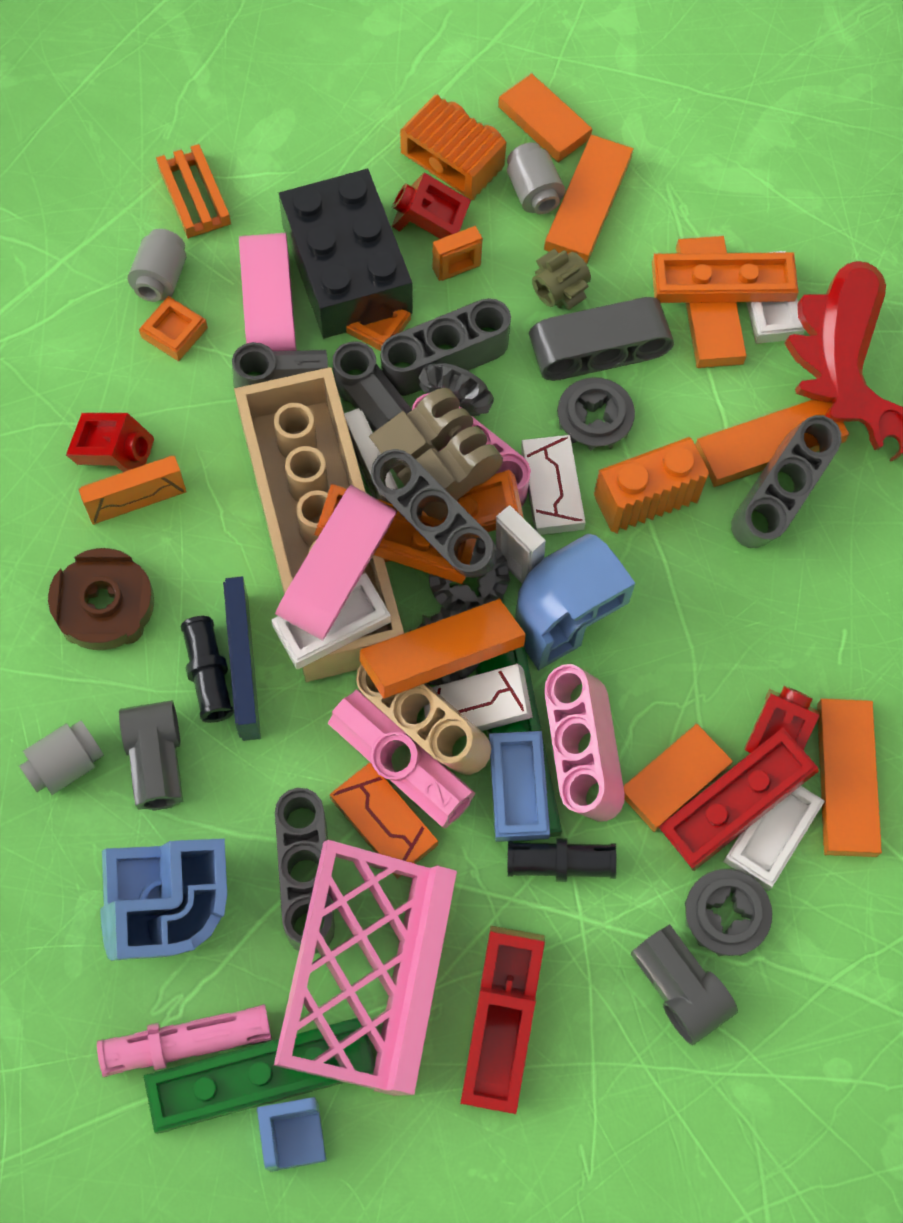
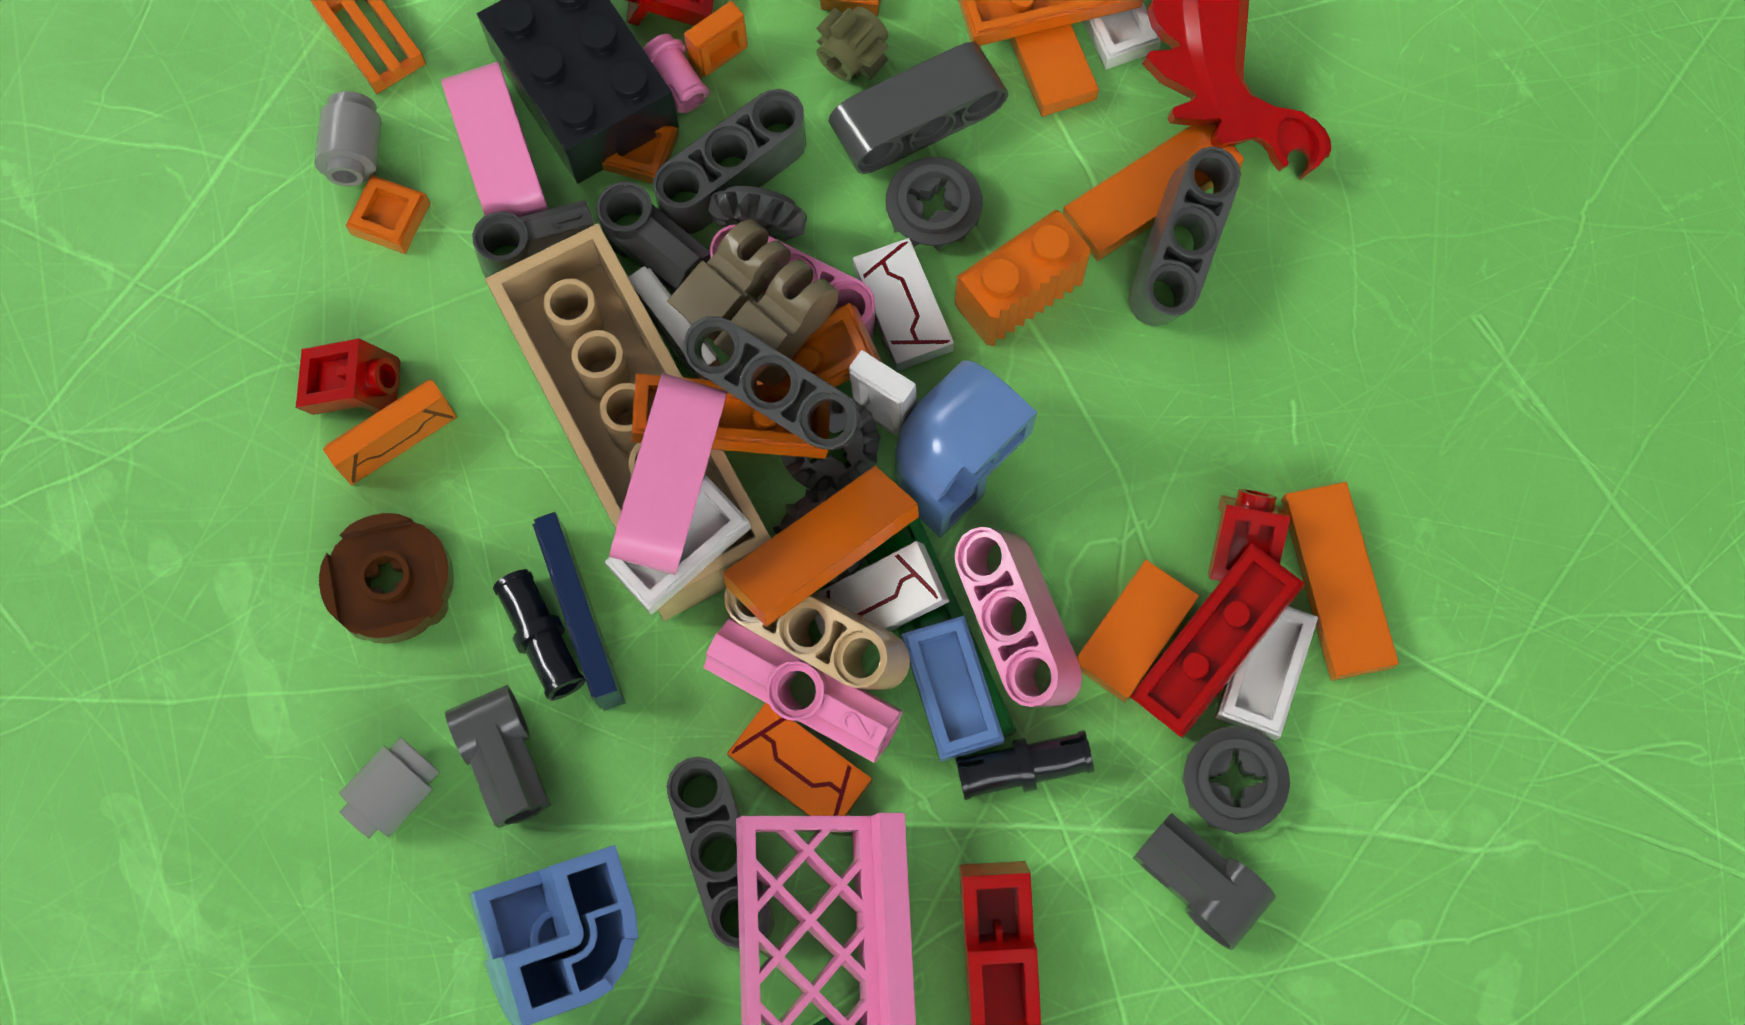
camera: 10 degrees left, 5 degrees up
none -> bright pink pin [643,34,710,113]

